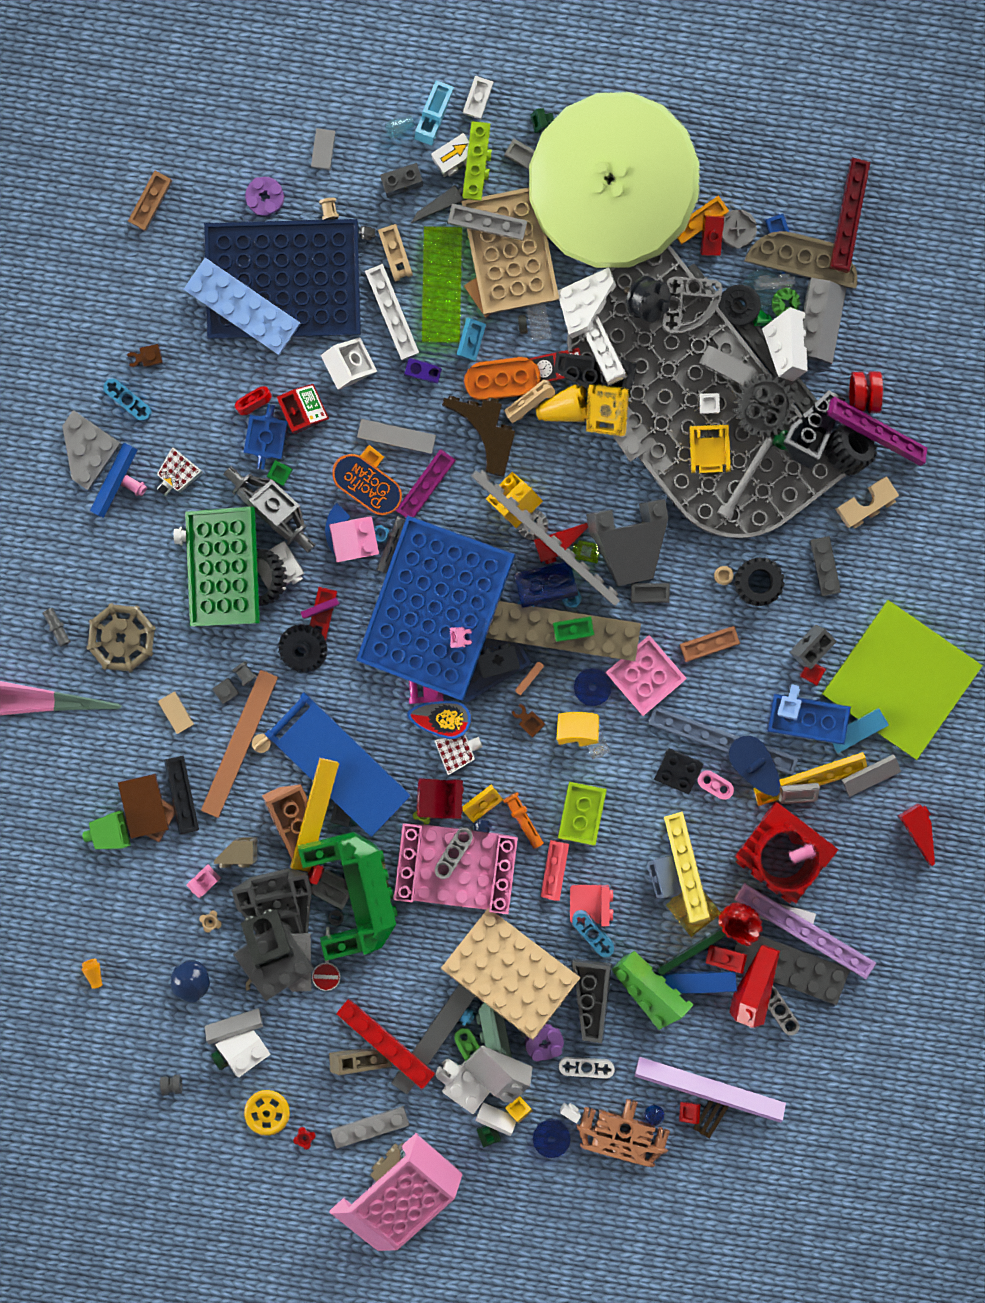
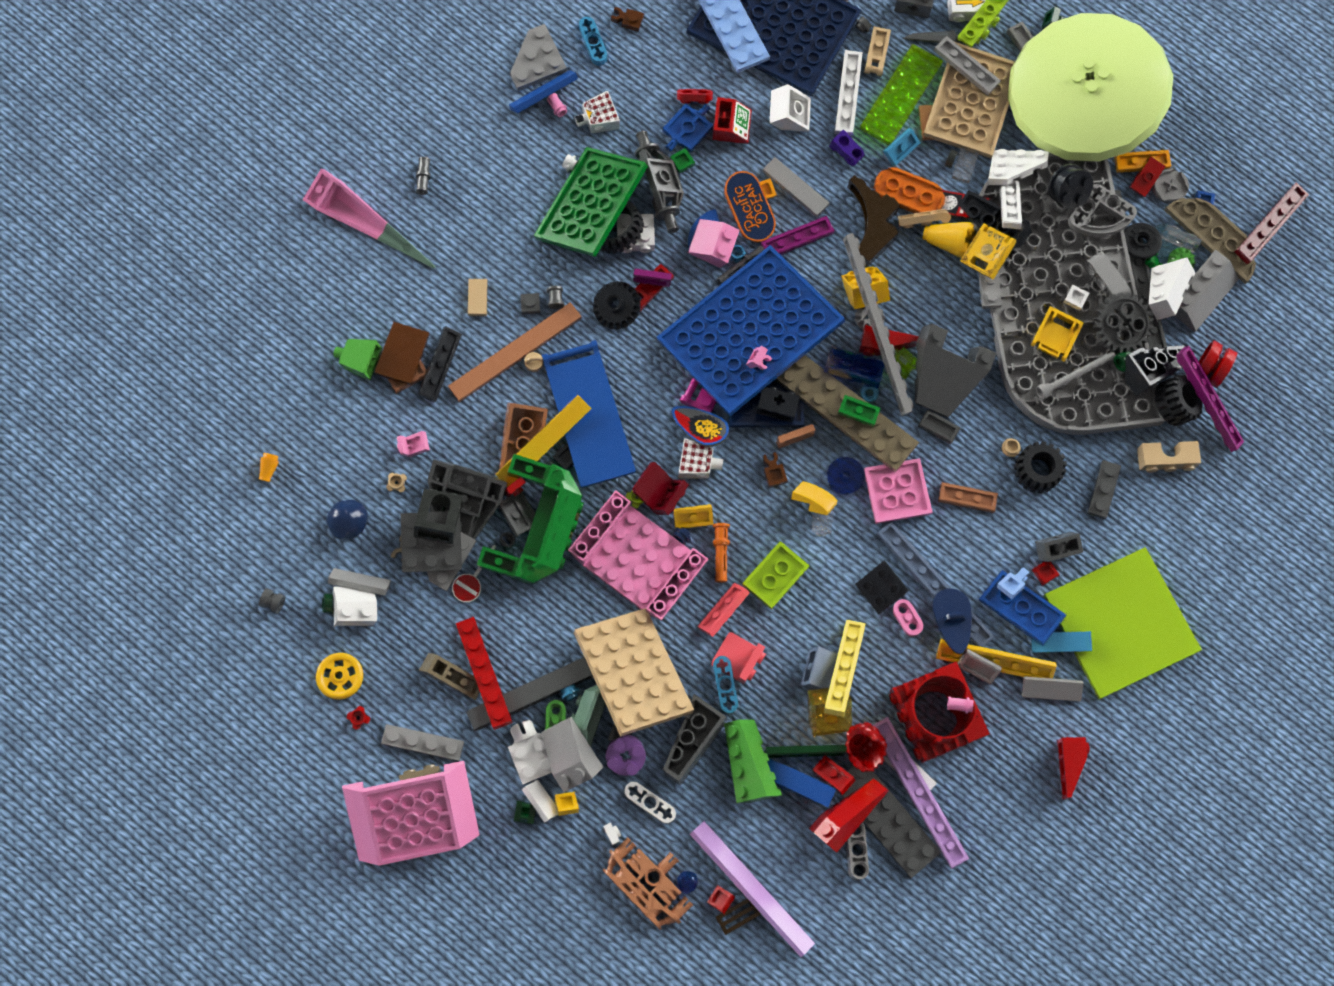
camera: 25 degrees right, 15 degrees down
dark tan plate [86,603,156,673] -> none
dark tan slope [214,837,257,868] -> none
light grey beam [435,827,473,879] -> none
clear blue plate [532,1119,571,1158] -> none

